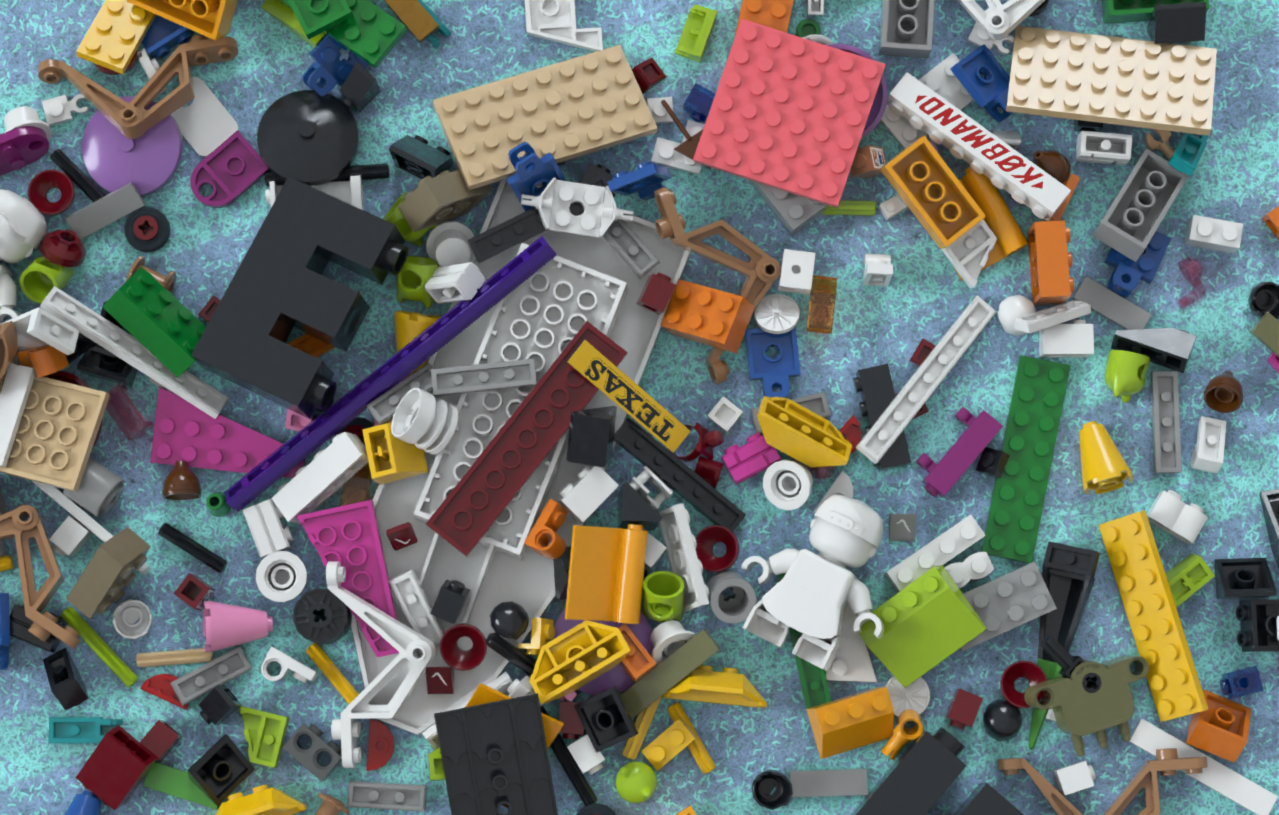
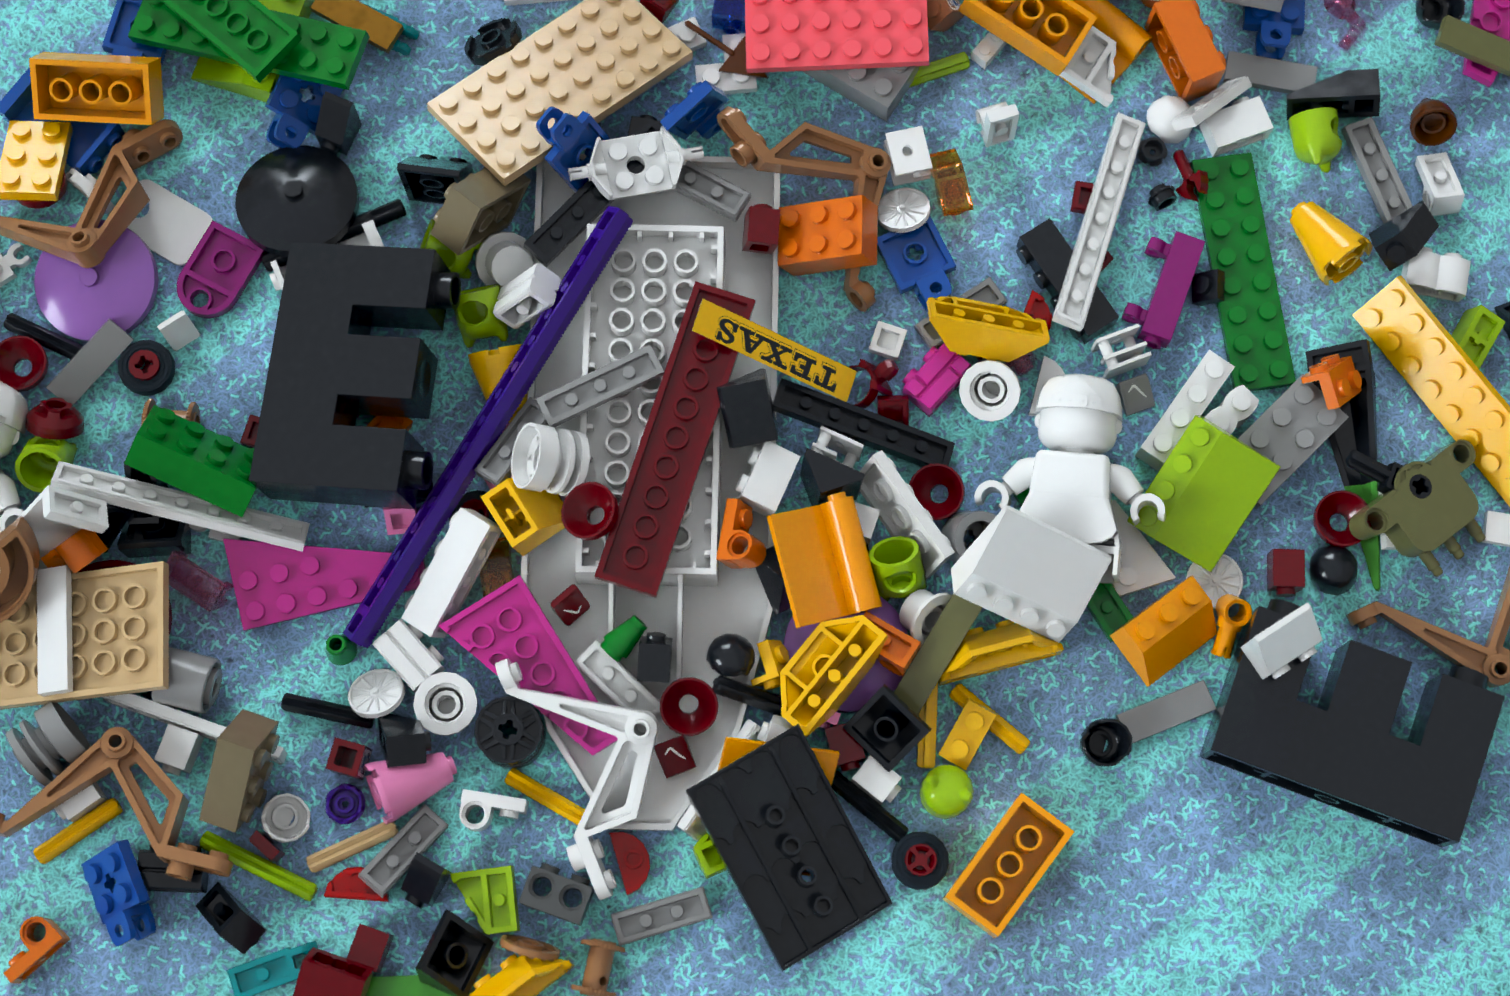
camera: 20 degrees left, 5 degrees down
reddish brown helmet [162,461,202,500] -> none
white brick [1053,761,1096,795] -> none
none -> white slope [157,310,200,351]
none -> dark red tile [249,830,285,862]
none -> dark purple plate [325,783,365,824]
none -> white wheel [348,669,405,719]
none -> black slope [378,714,431,767]
none -> black tile [464,18,522,66]
none -> medium nougat wheel [500,935,561,961]
none -> dark red piece [561,482,619,540]
none -> green cone [600,615,648,662]
none -> white slope [951,505,1112,643]
none -> white piece [1090,324,1152,379]
none -> black plate [1138,137,1167,166]
none -> black plate [1148,183,1177,211]
none -> dark red bar [1173,150,1208,202]
none -> white slope [1241,602,1323,680]
none -> orange bracket [1301,354,1362,410]
none -> black slope [1369,201,1439,271]

